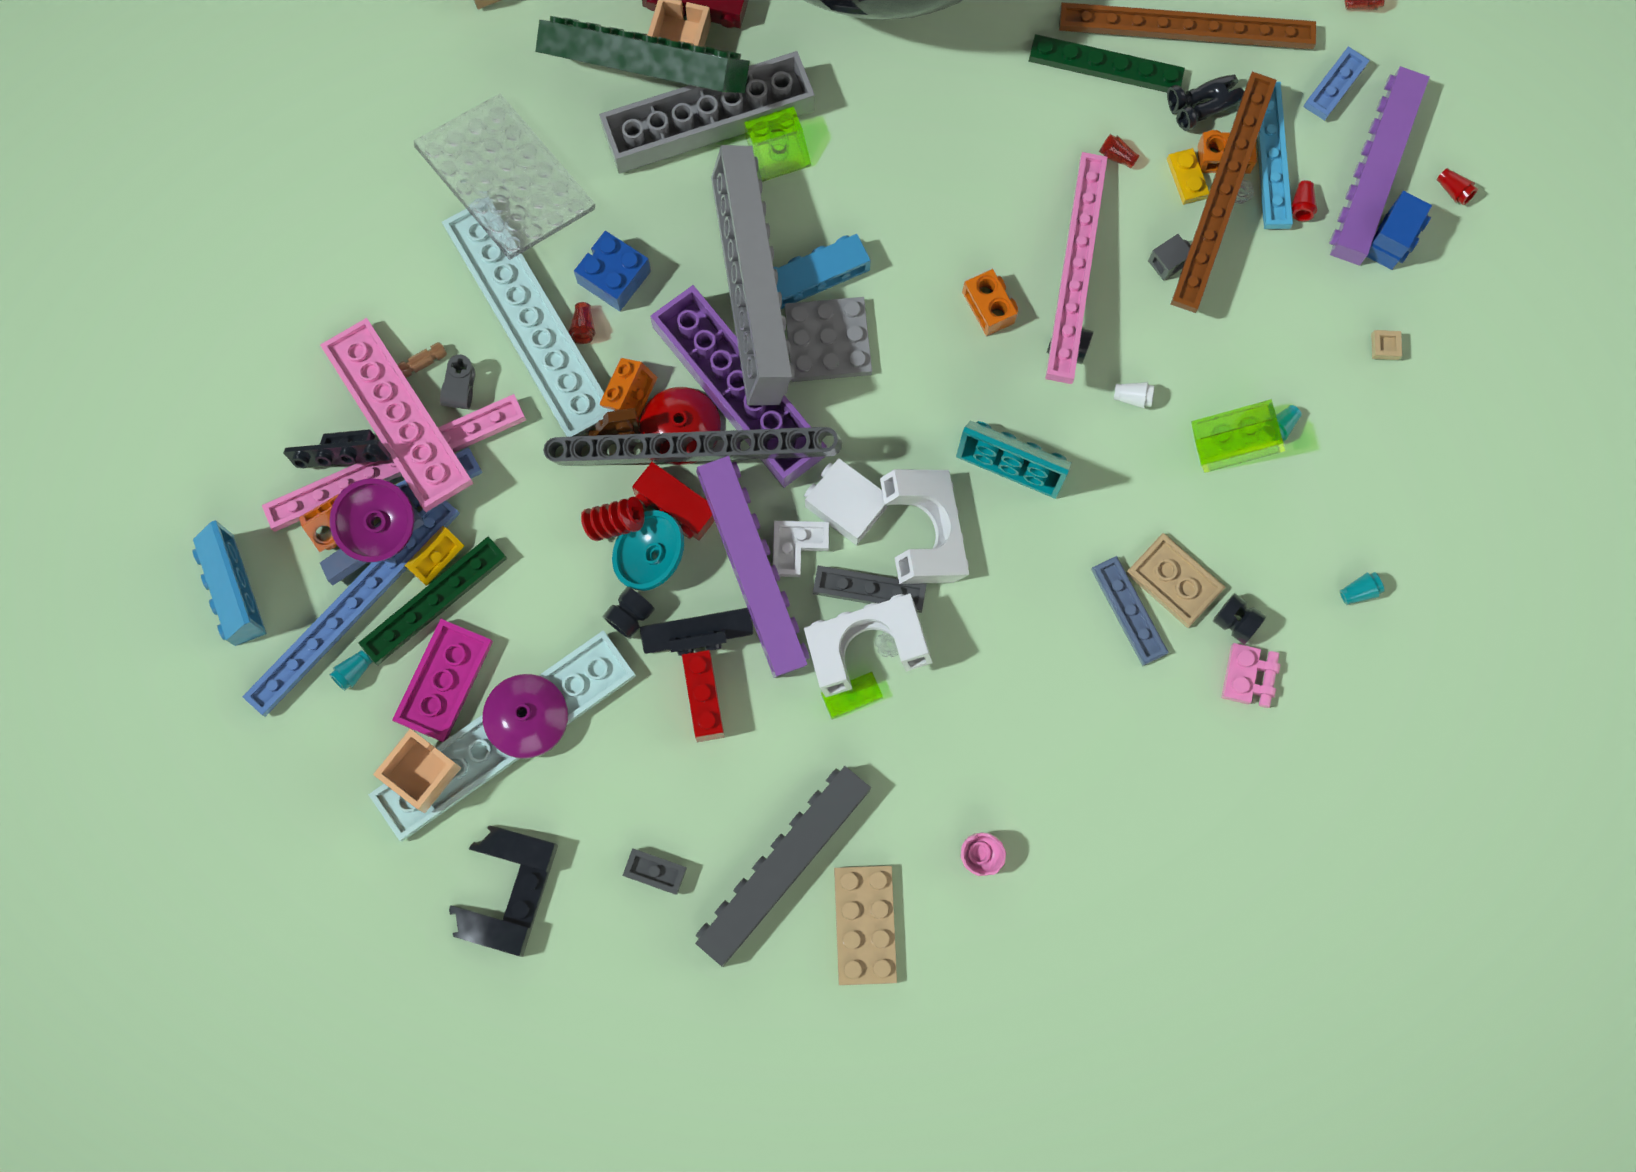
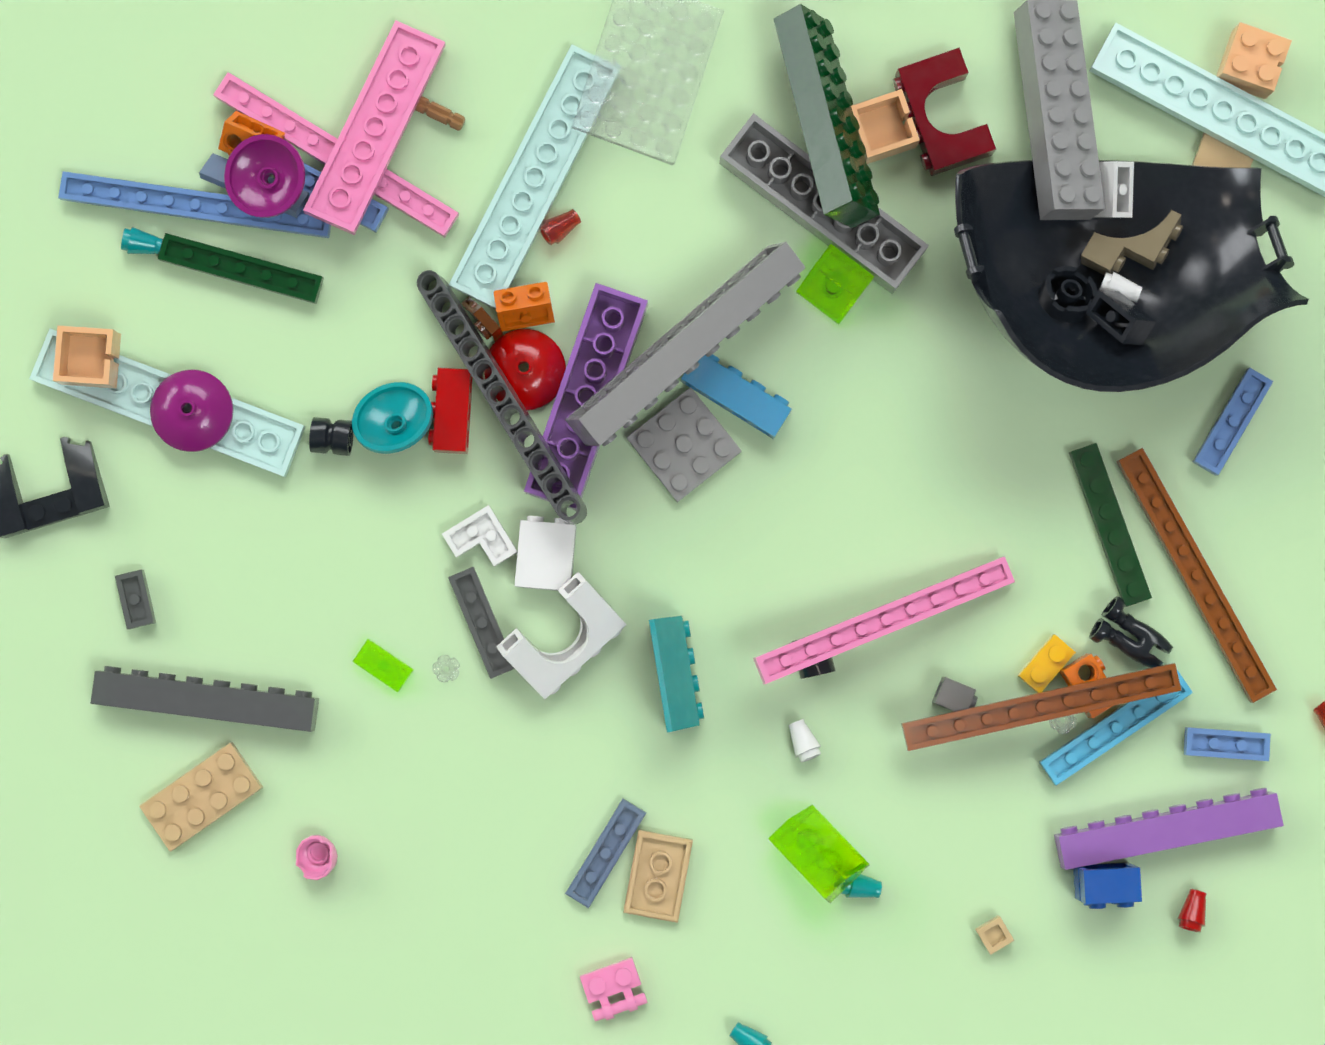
camera: 60 degrees right, 10 degrees up
dark azure slope [192,520,267,646] -> none
black bracket [283,429,391,469] -> none
dark pink plate [392,619,493,742] -> none
yellow plate [404,526,464,586] -> none
dark grey piece [440,354,476,410] -> none
blue piece [574,230,651,311] -> none
red piece [581,496,645,541] -> none
black bracket [640,607,753,656] -> none
red brick [682,650,725,743] -> none
medium lavender brick [696,456,810,678] -> none
white arch [804,594,933,697] -> none
orange brick [962,269,1018,337] -> none
clear red cone [1099,133,1140,169] -> none
black wheel [1213,593,1266,645] -> none
red cone [1291,180,1317,221] -> none

